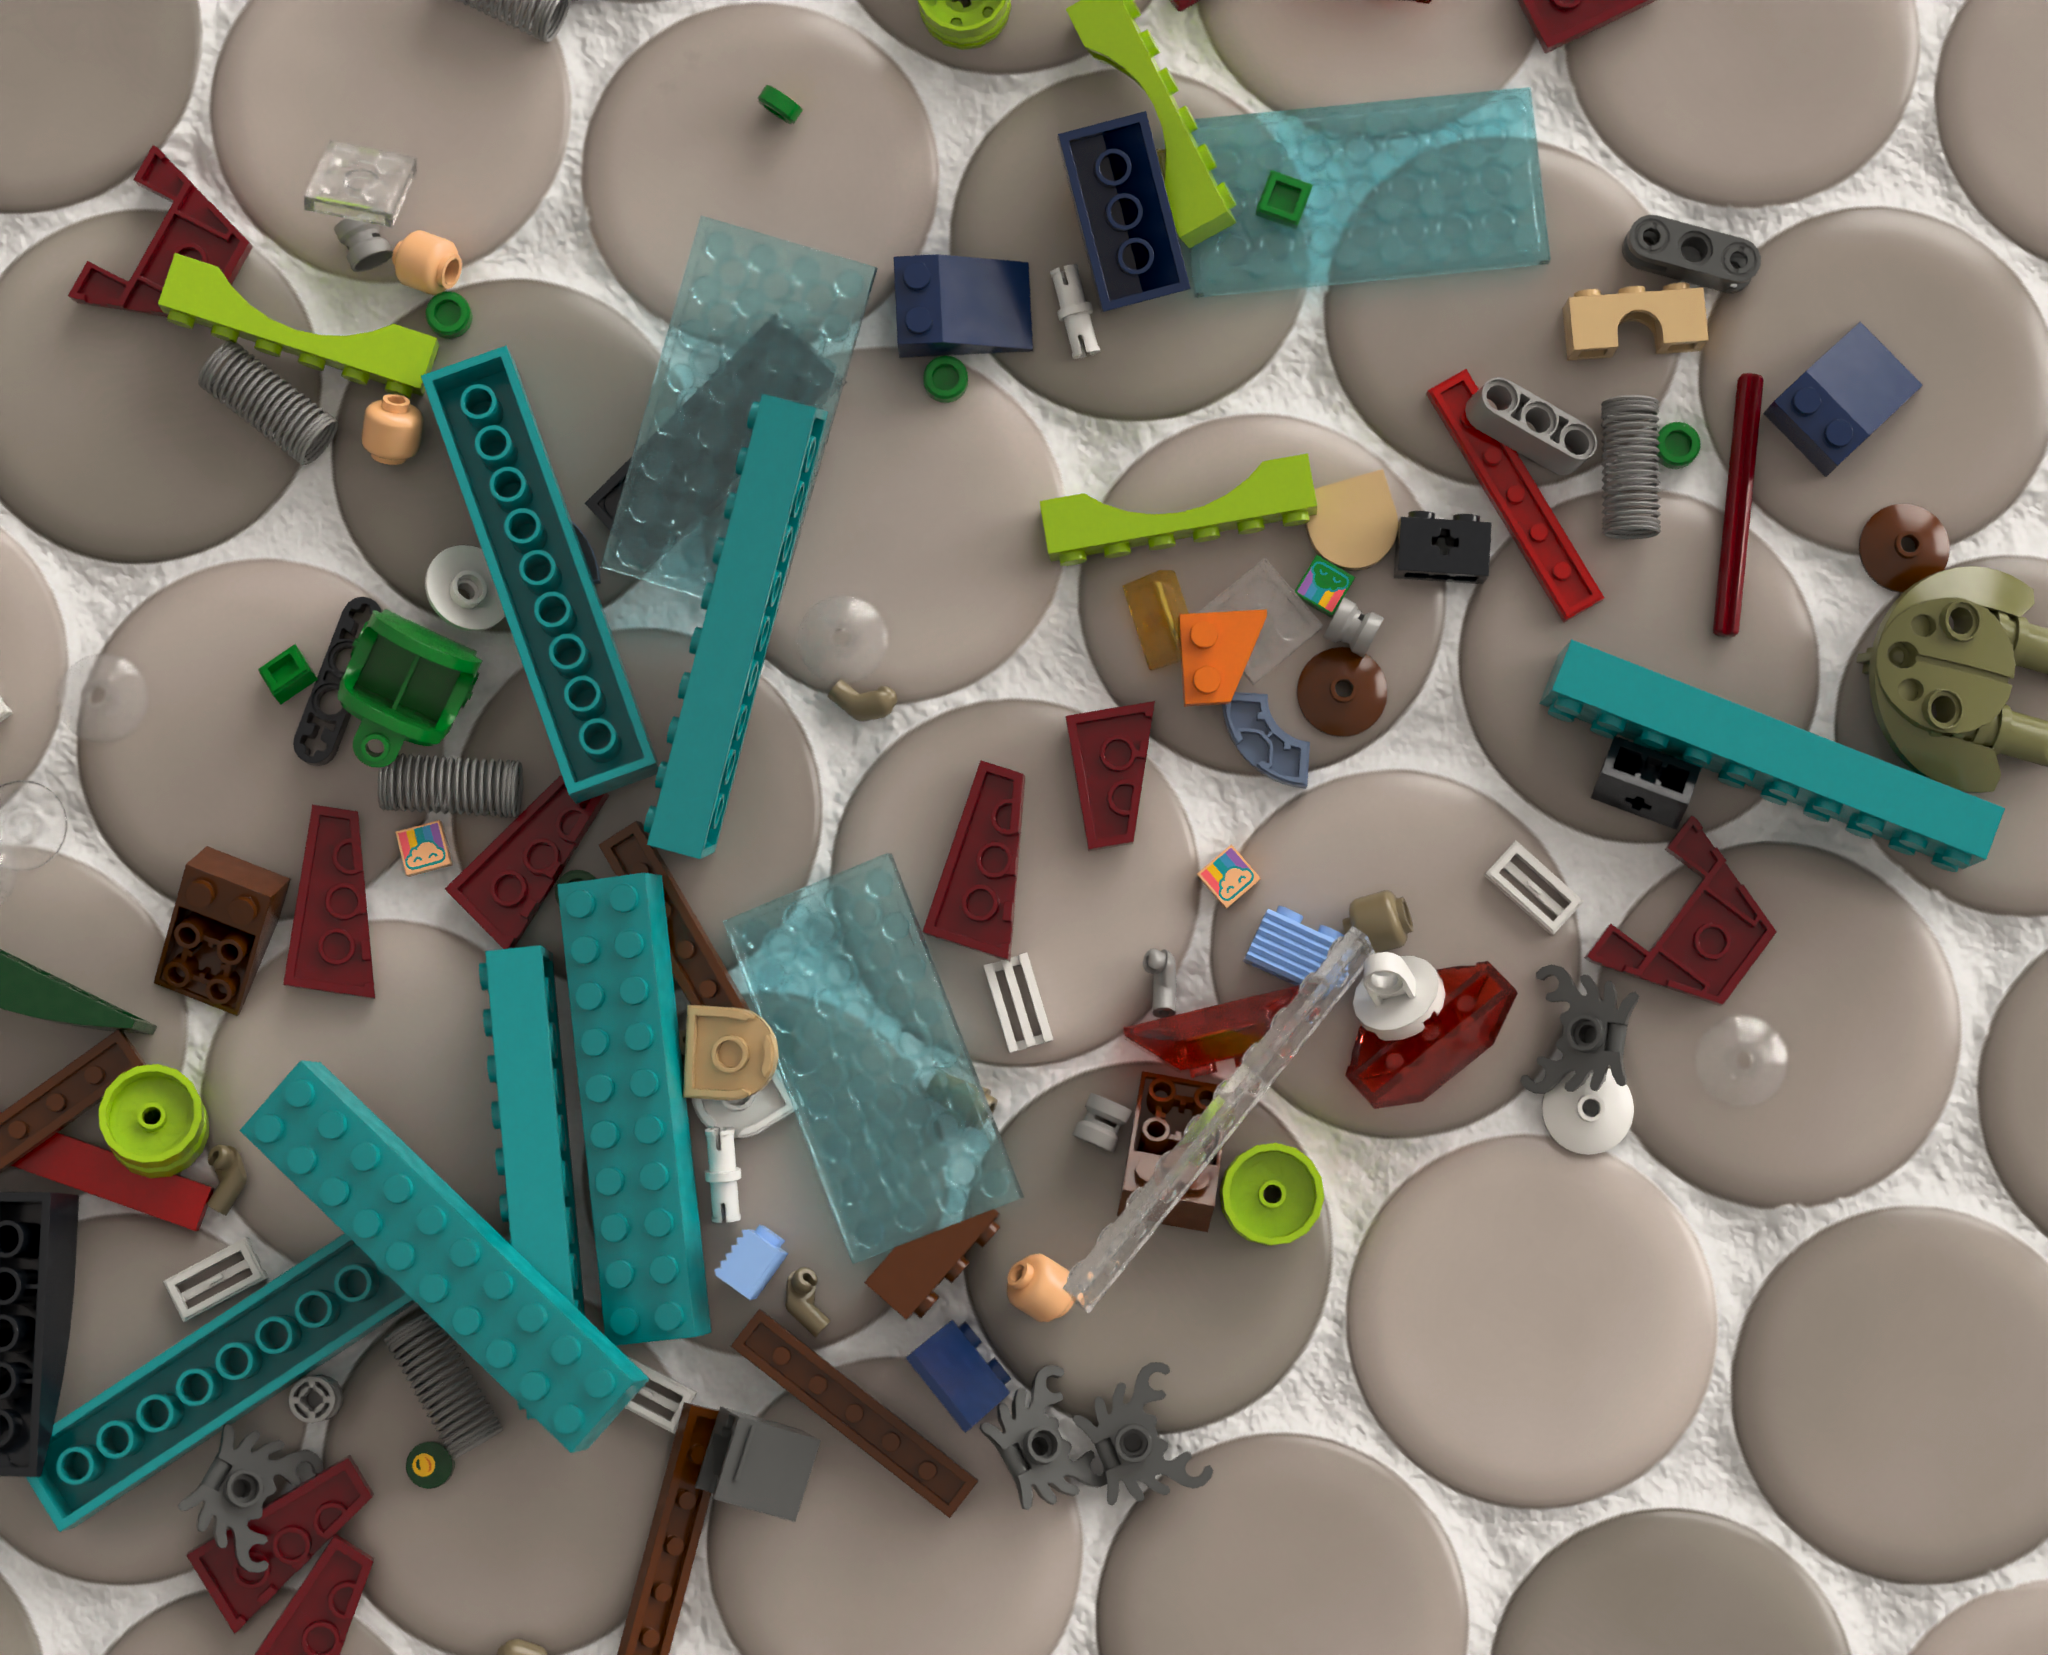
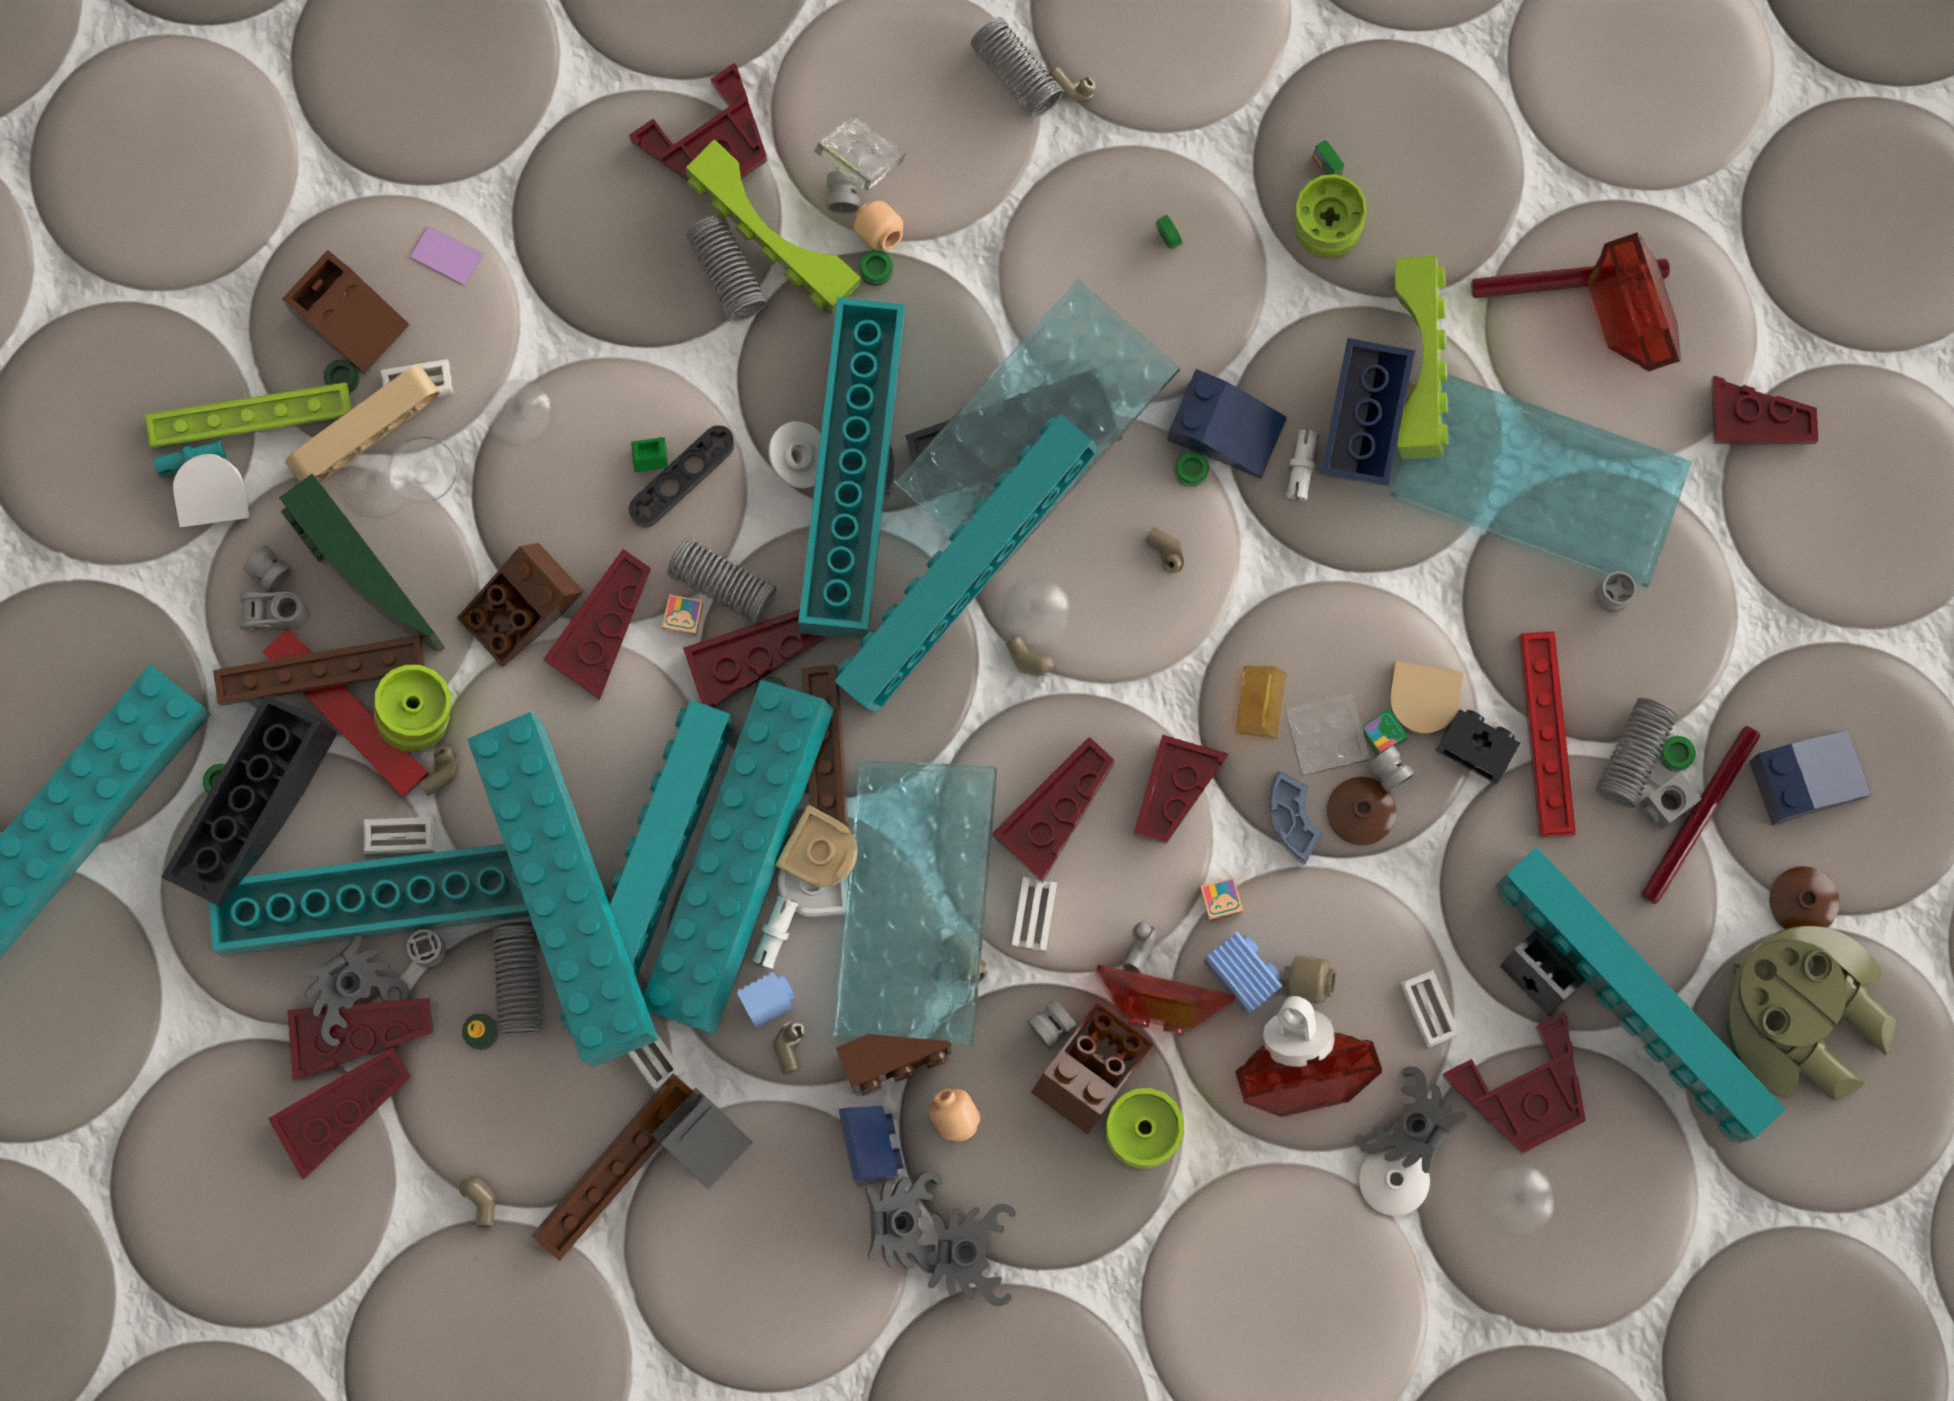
camera: 25 degrees right, 5 degrees down
green animal [337,608,483,768] -> none
light nougat head [361,394,424,465] -> none
reddish brown plate [731,1309,979,1518] -> none
lime arch [1039,453,1317,566] -> none
clear plate [1062,926,1375,1313] -> none
orange wing [1178,609,1267,707] -> none
green tile [1255,170,1313,230] -> none
light grey beam [1465,377,1598,475] -> none
tan arch [1563,283,1709,361] -> none
dark grey piece [1622,215,1761,293] -> none
none -> dark tan arm [1146,527,1185,573]
none -> light grey wheel [1597,571,1637,612]
none -> light grey brick [1641,772,1702,829]

